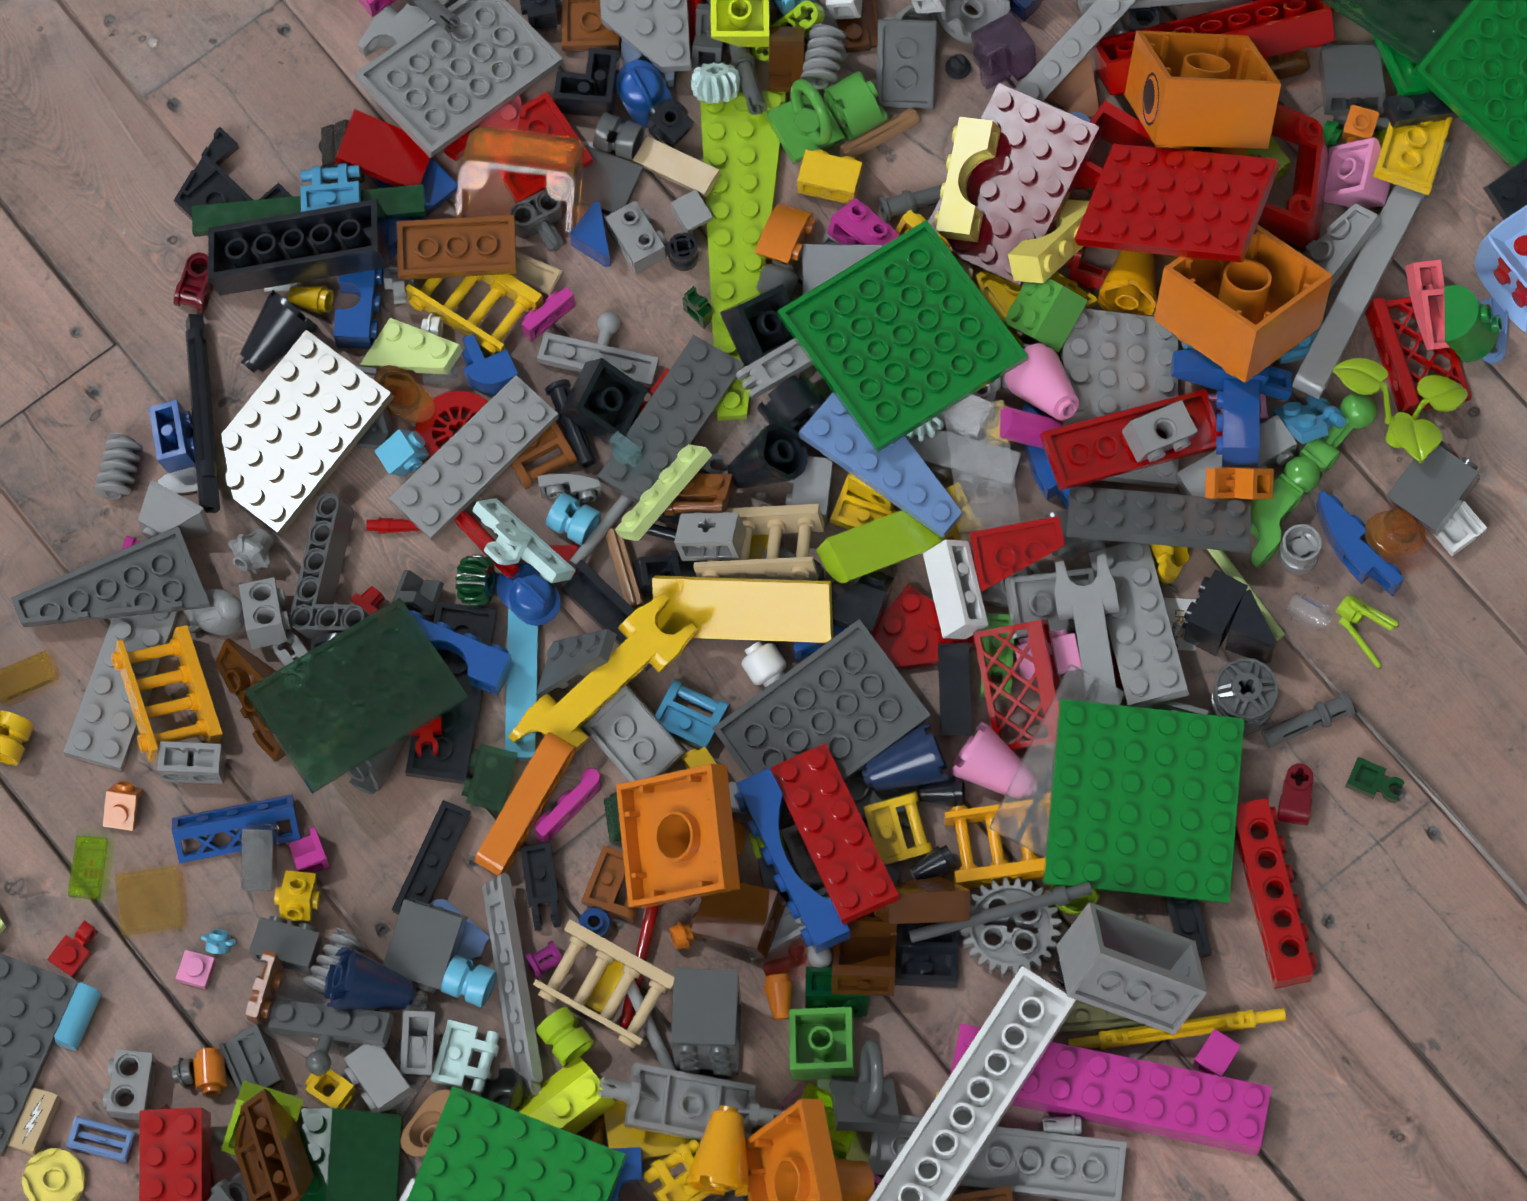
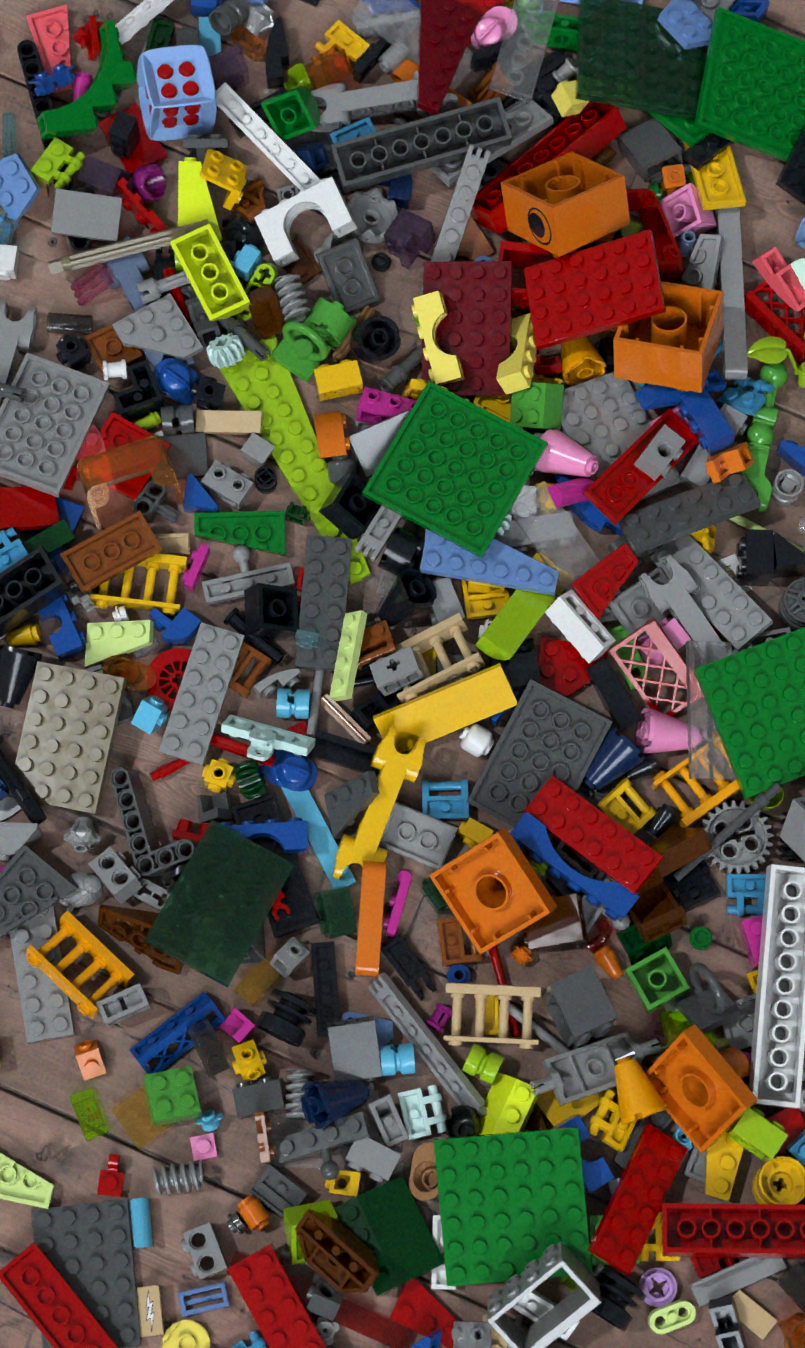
camera: 35 degrees left, 5 degrees up
none -> white bush [102,359,127,381]
none -> lime pin [133,411,162,431]
none -> bright green brick [142,1066,201,1127]
none -> light grey piece [153,1160,204,1195]
none -> green wing [194,511,285,556]
none -> yellow brick [202,758,236,793]
none -> clear yellow tile [234,956,281,1007]
none -> black wheel [255,989,317,1047]
none -> light grey brick [269,937,310,980]
none -> black brick [350,316,401,364]
none -> sand blue cone [676,230,696,257]
none -> green plate [689,926,712,950]
none -> dark azure plate [726,874,766,917]

